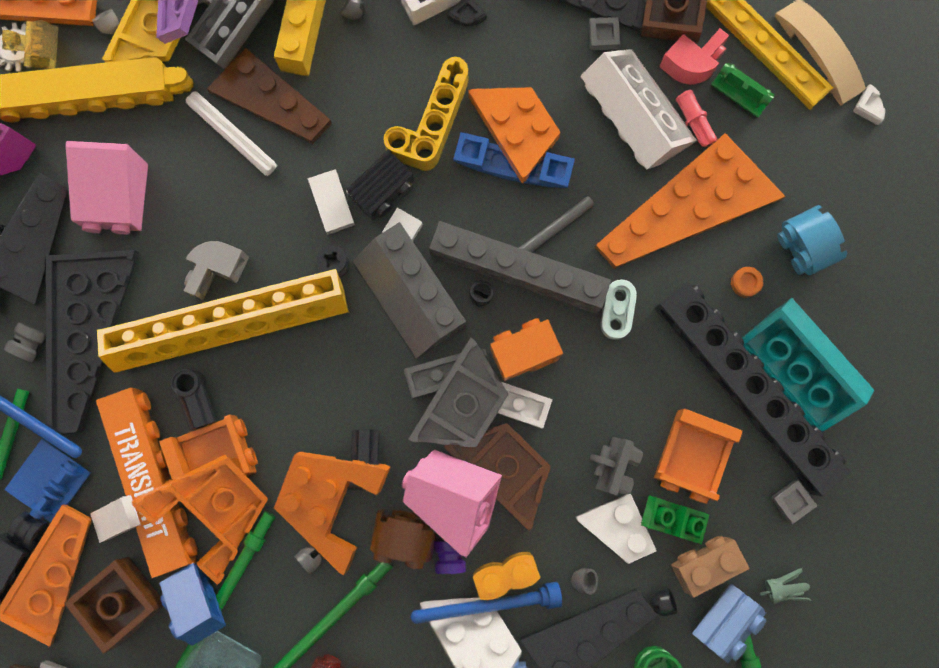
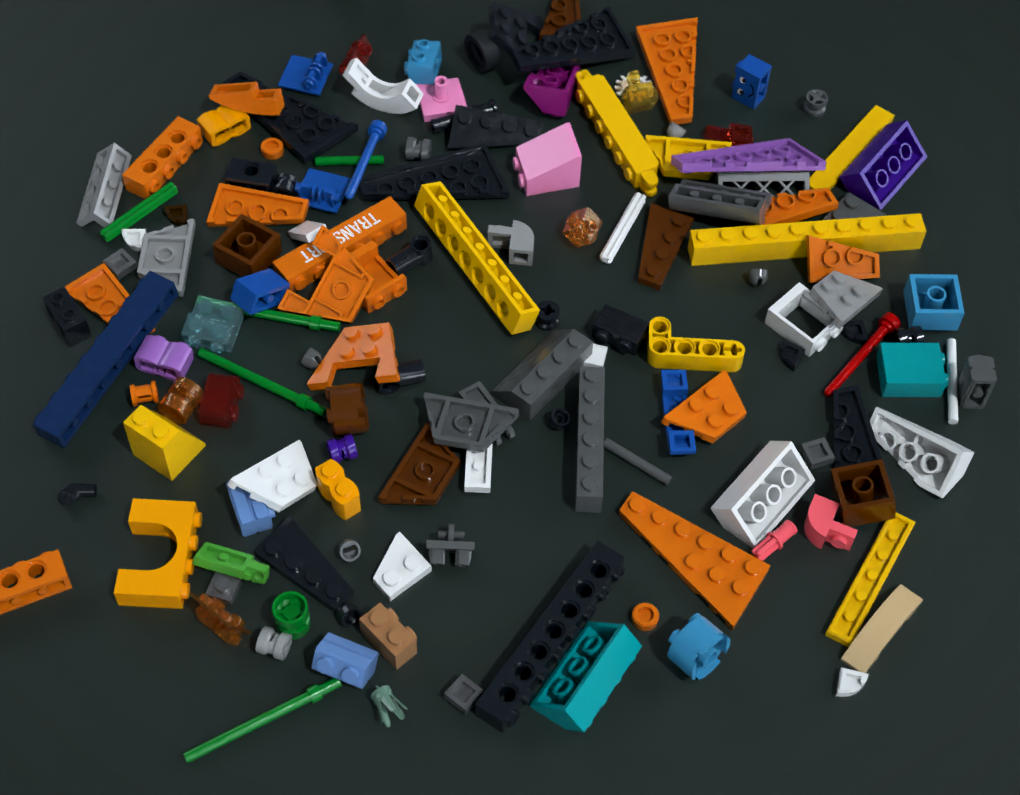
camera: 70 degrees right, 25 degrees down
white tile [308,169,355,235] -> none
bright pink slope [402,450,502,557] -> none
blue piece [411,582,562,624] -> none
orange brick [490,318,563,382] -> none
light aqua plate [600,280,637,340] -> none
green slope [641,496,709,544] -> none
orange panel [654,408,743,504] -> none
green hinge [711,62,775,118] -> none
none -> clear orange brick [562,207,603,248]

